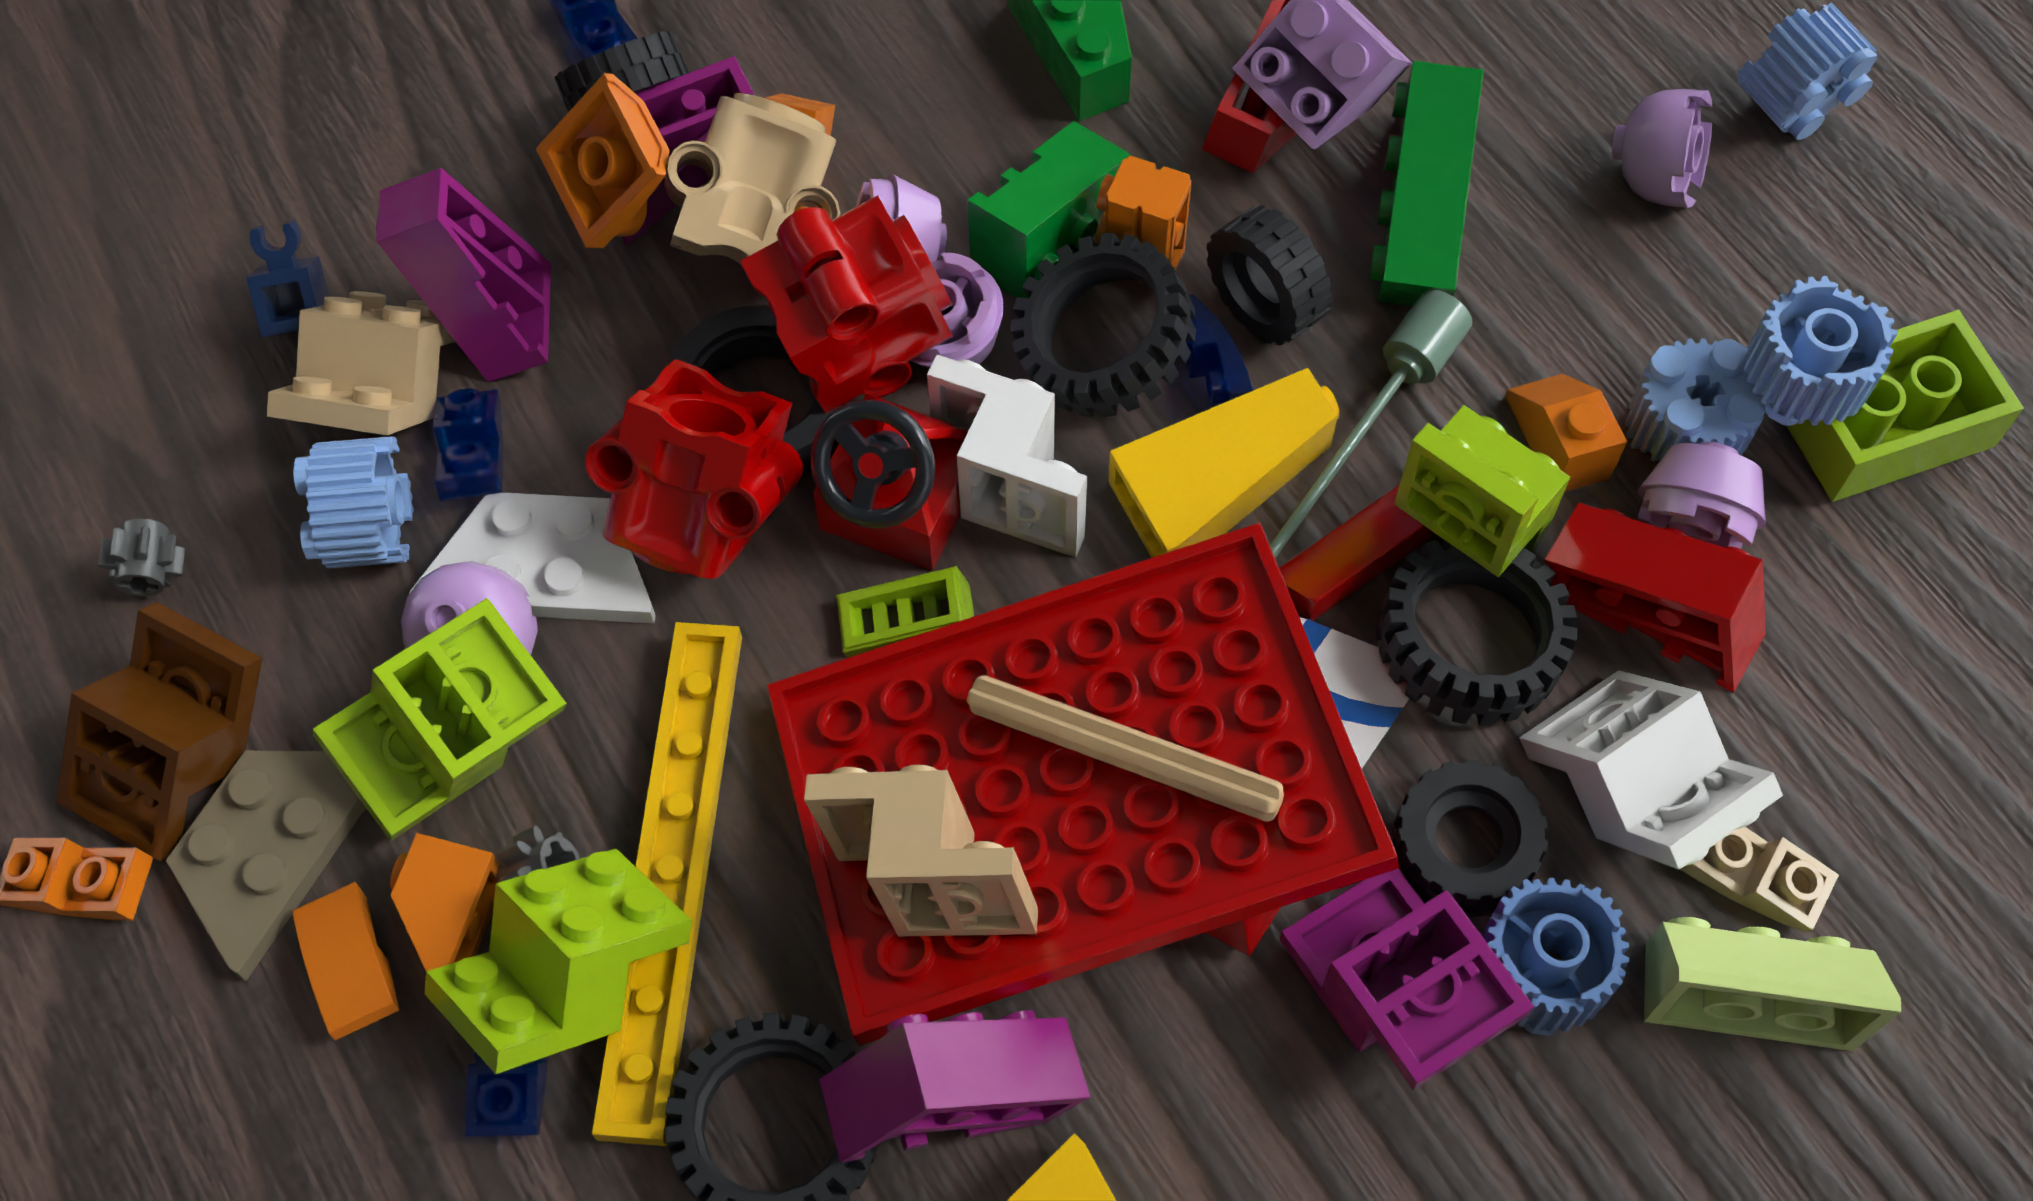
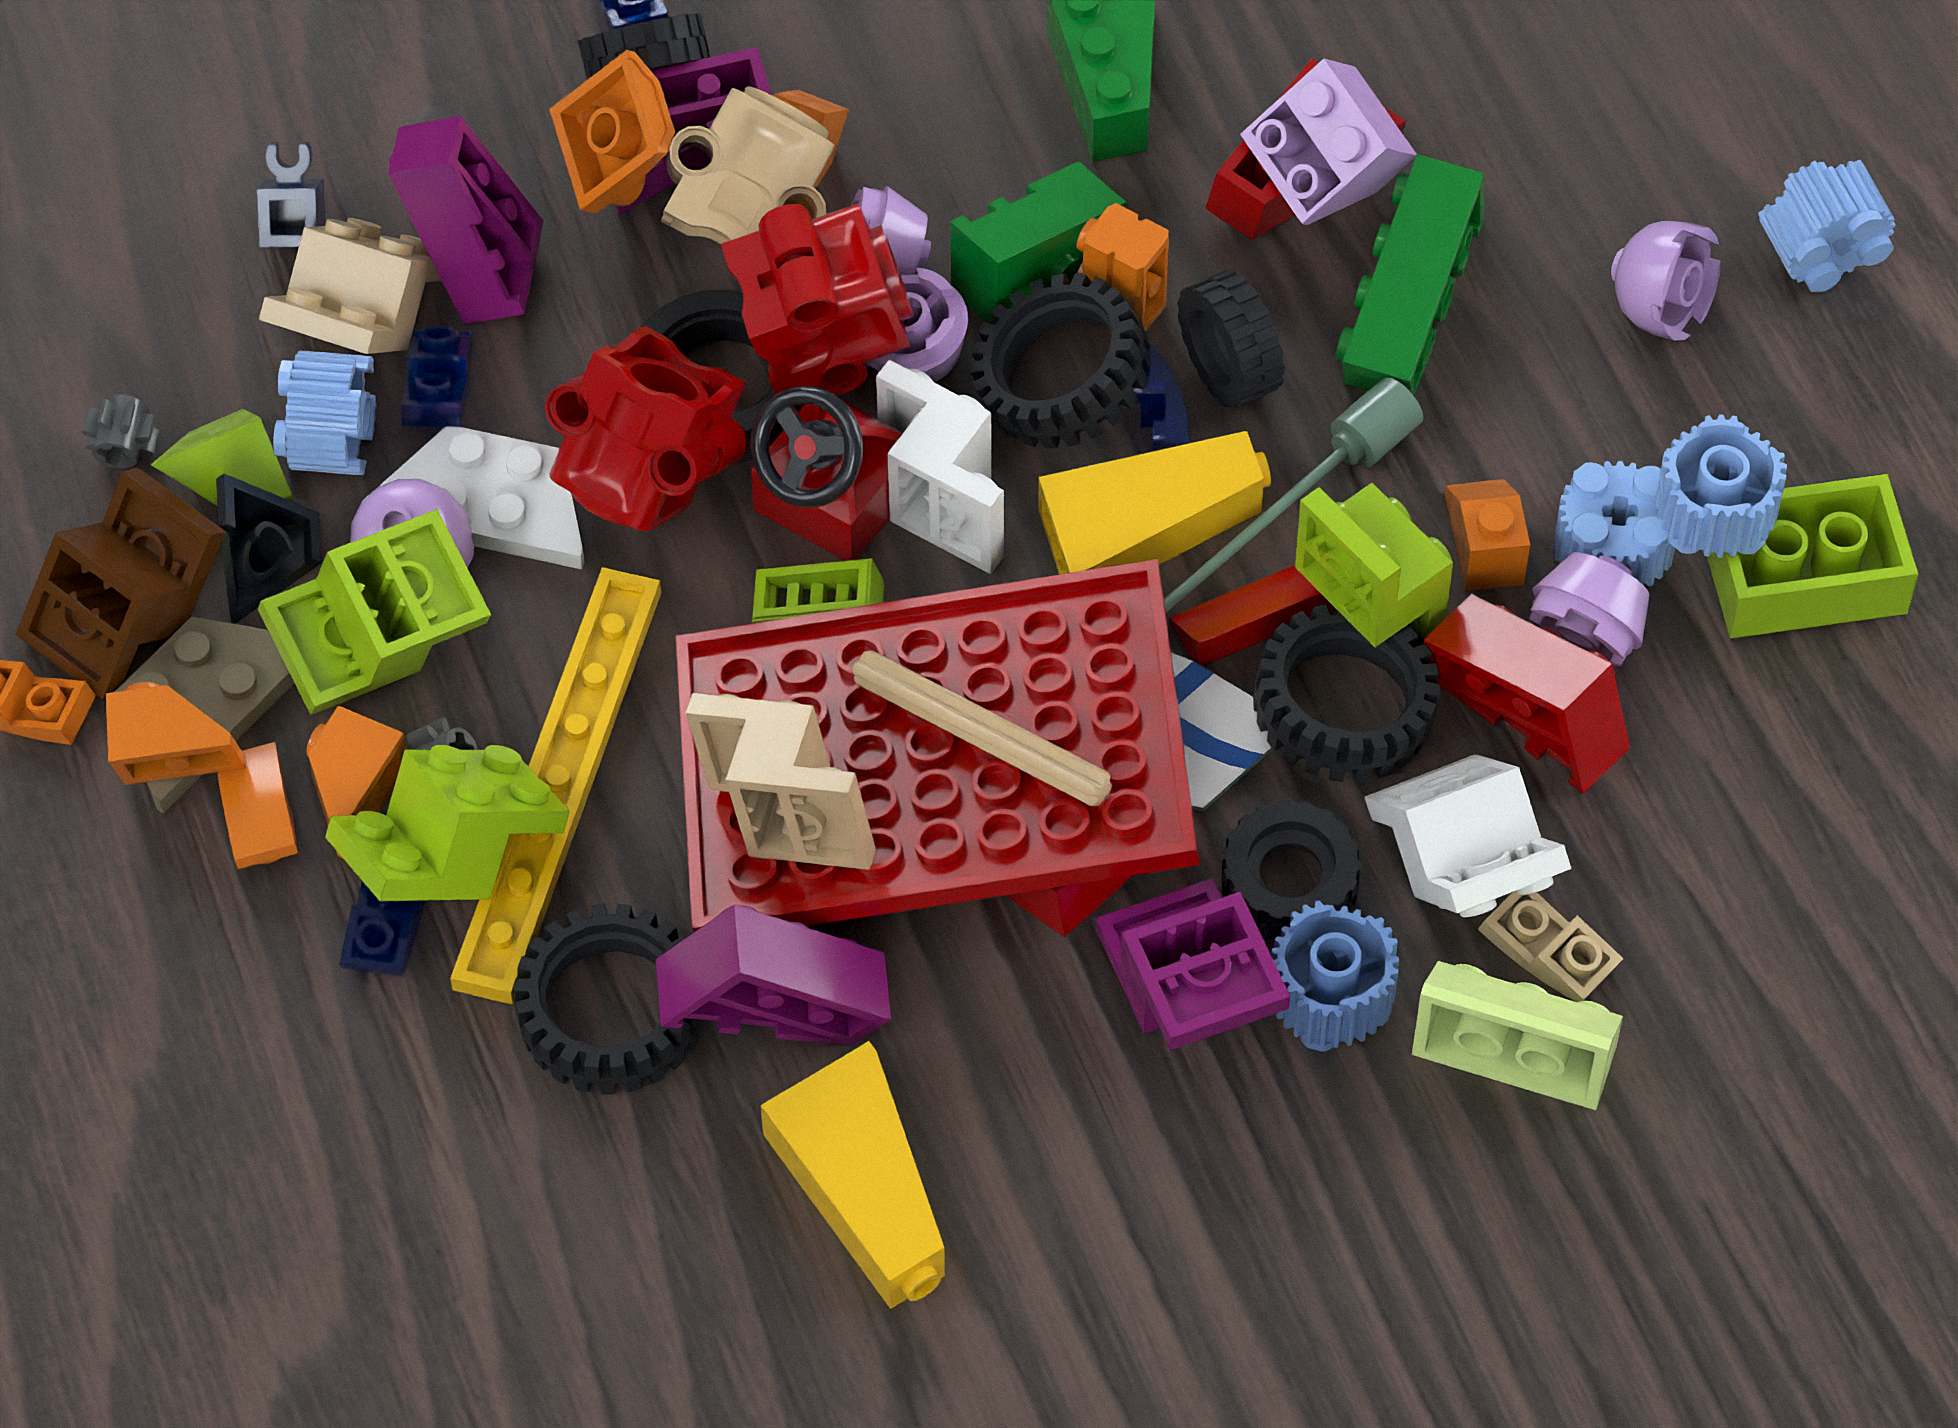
camera: 10 degrees right, 5 degrees down
none -> orange slope [106,682,246,785]
none -> lime slope [150,409,293,506]
none -> black slope [216,473,322,624]

